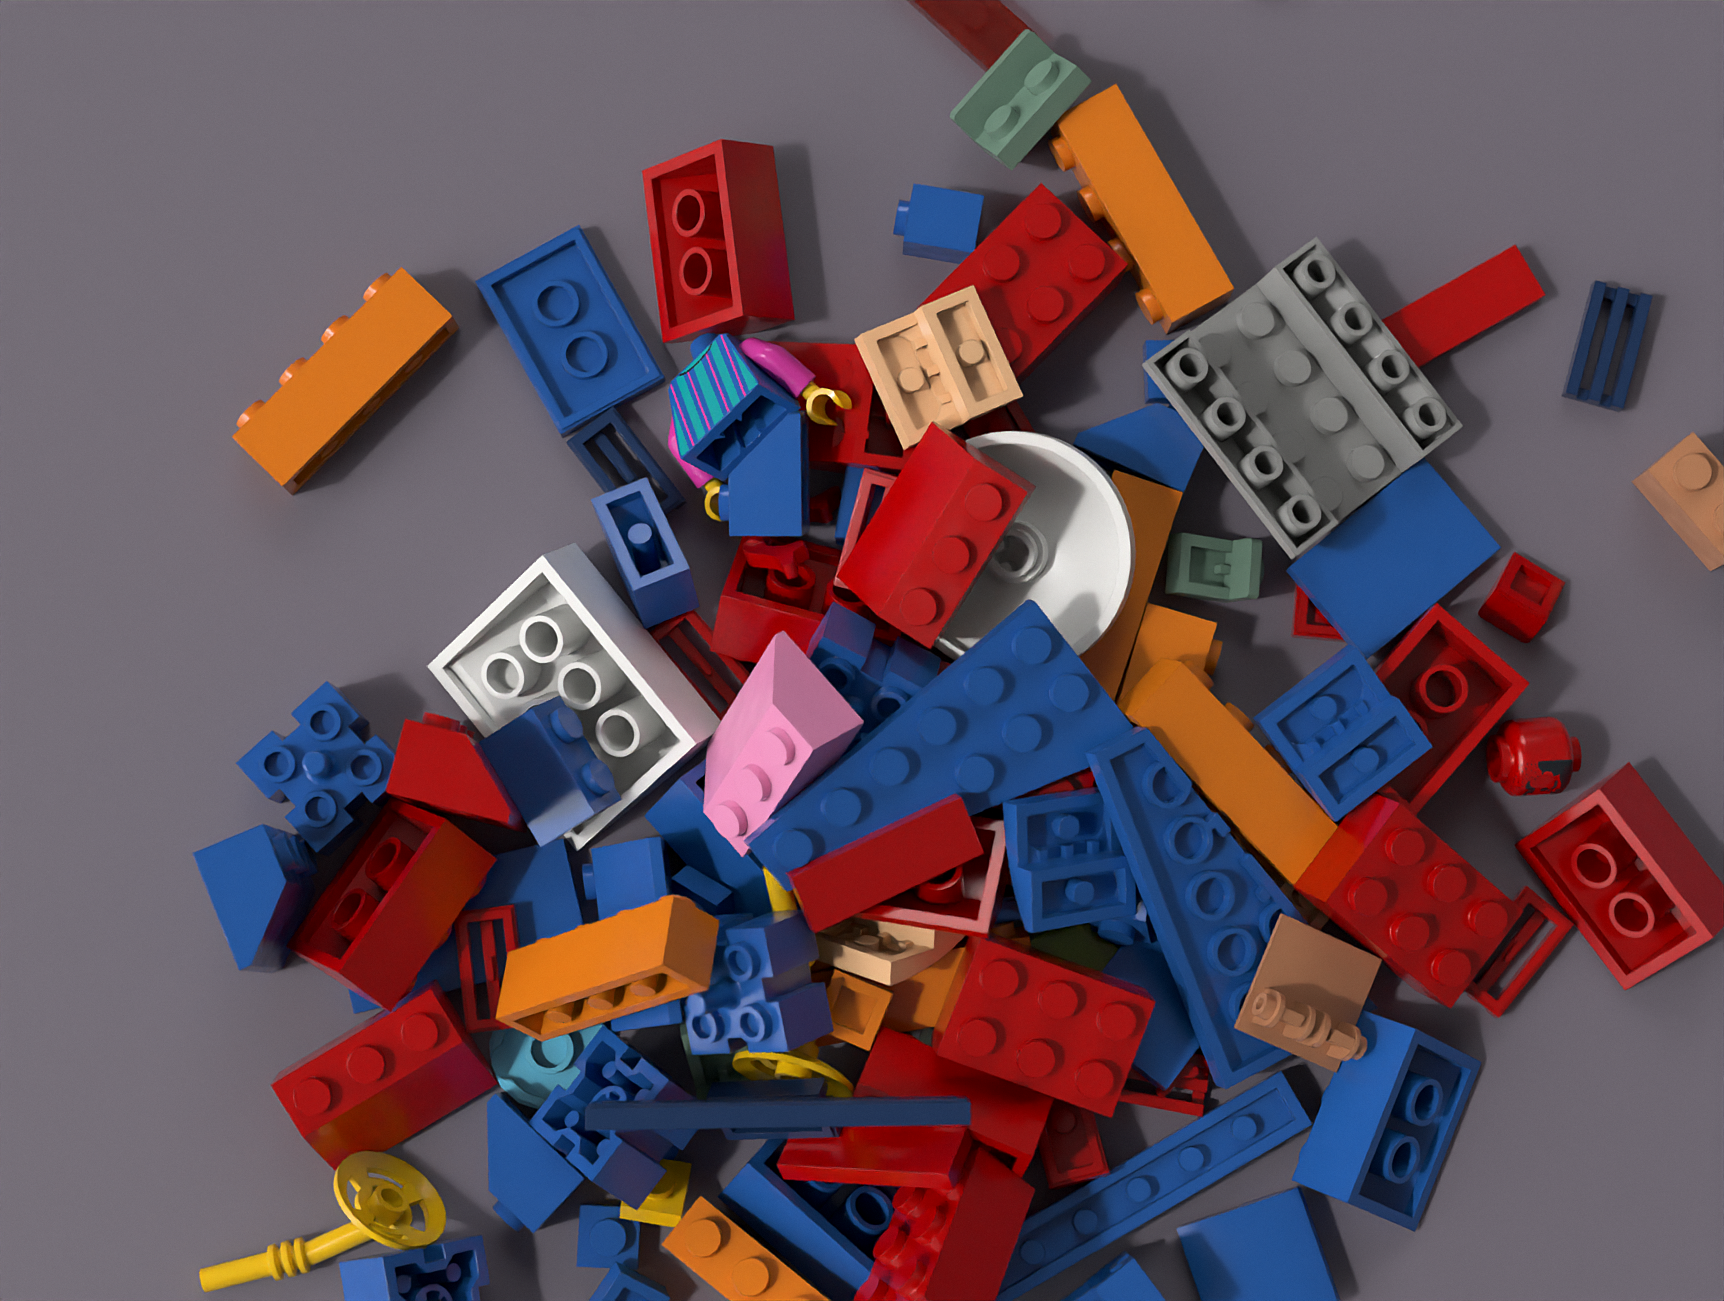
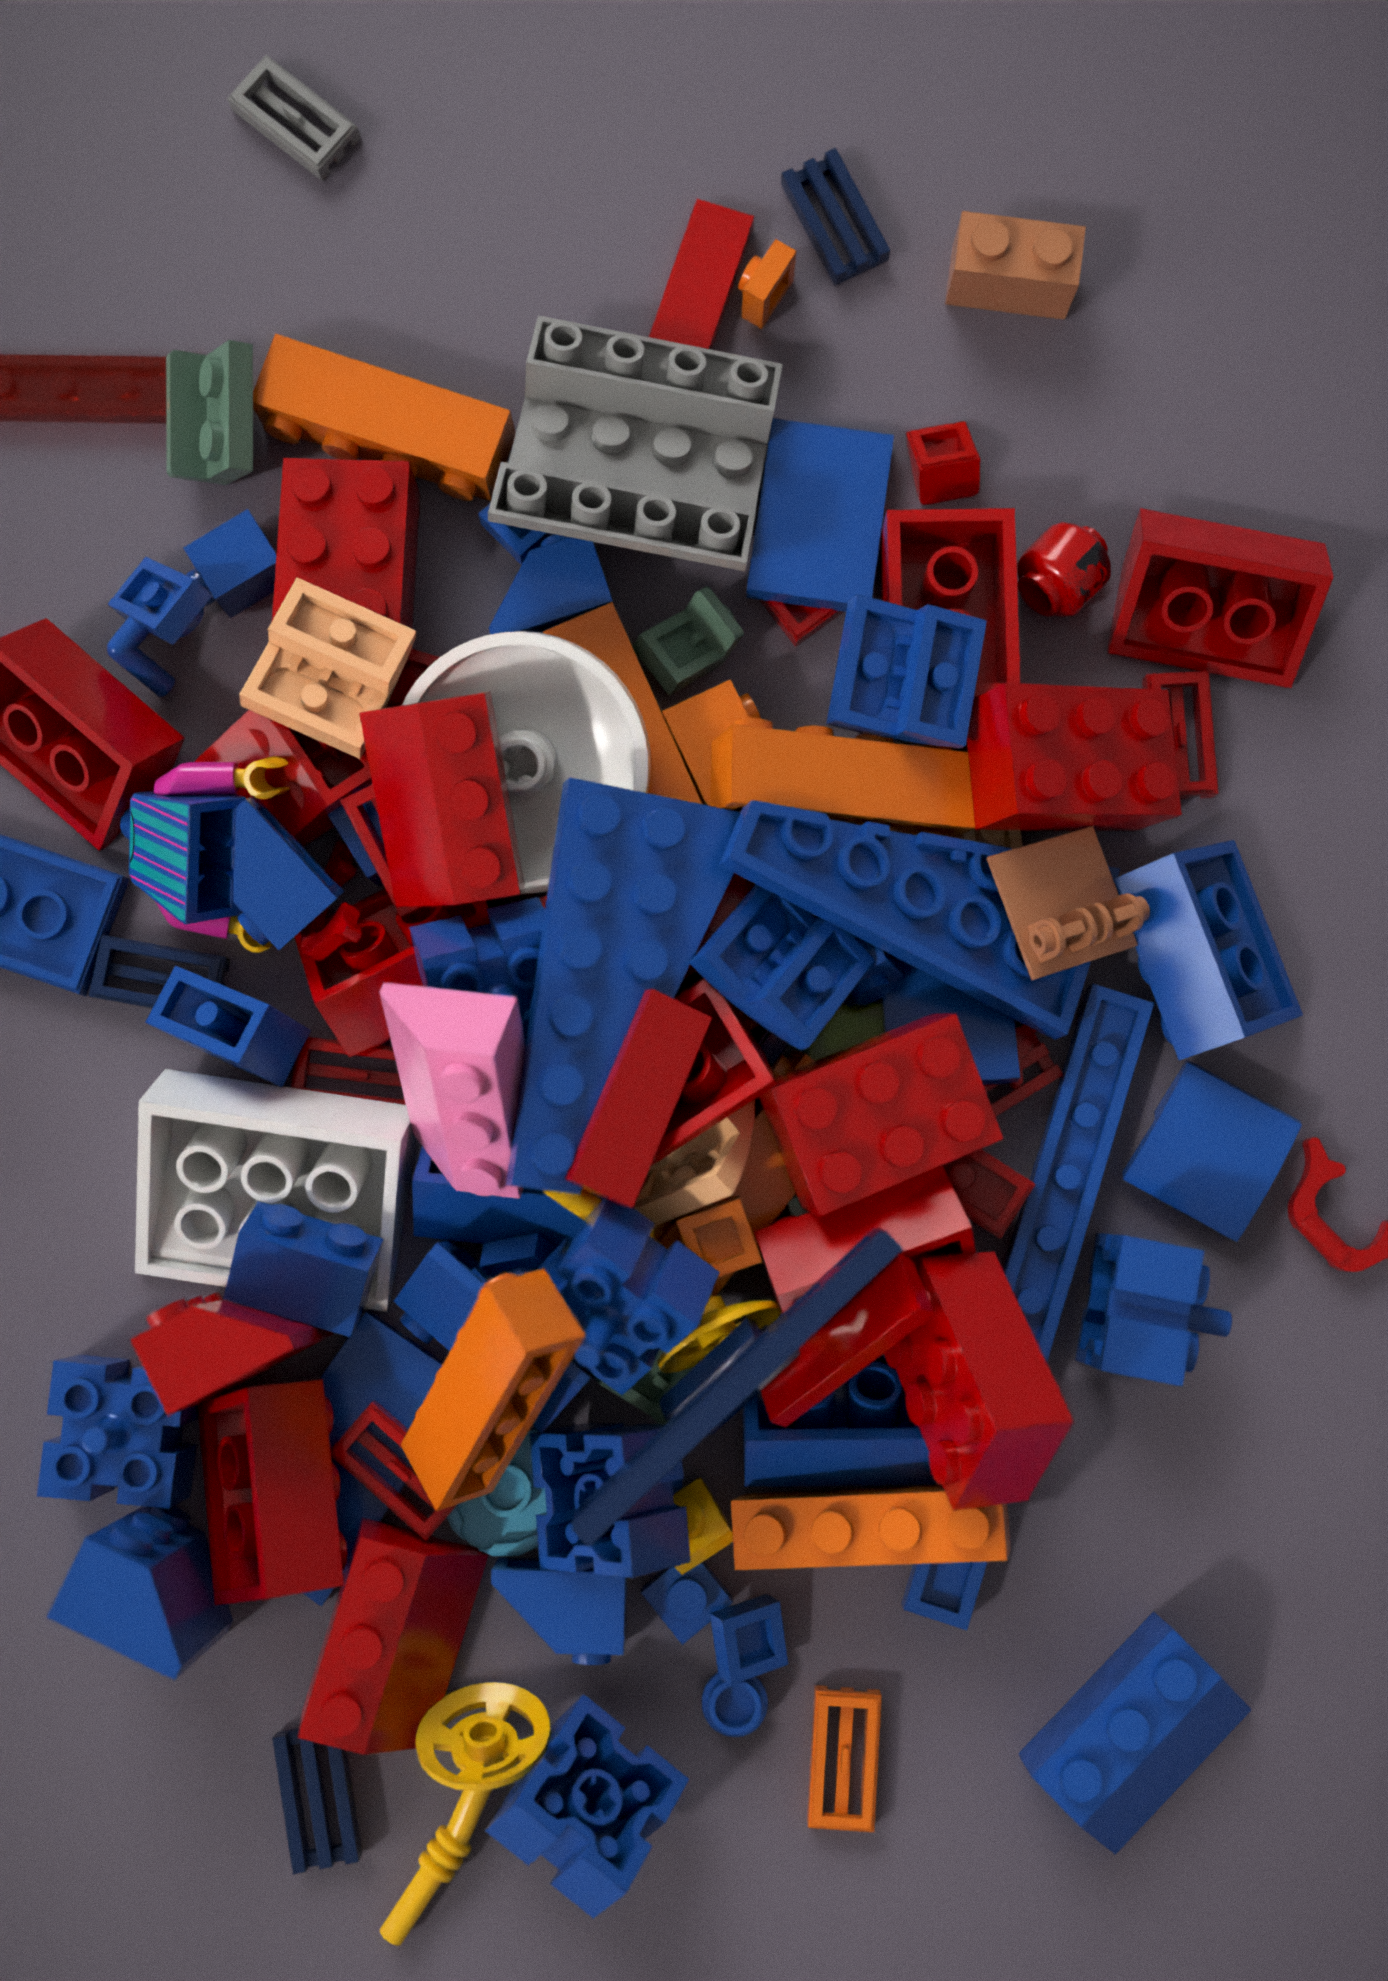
camera: 40 degrees left, 0 degrees up
none -> blue plate [107,557,213,697]
none -> dark blue tile [272,1728,363,1874]
none -> orange plate [738,238,797,329]

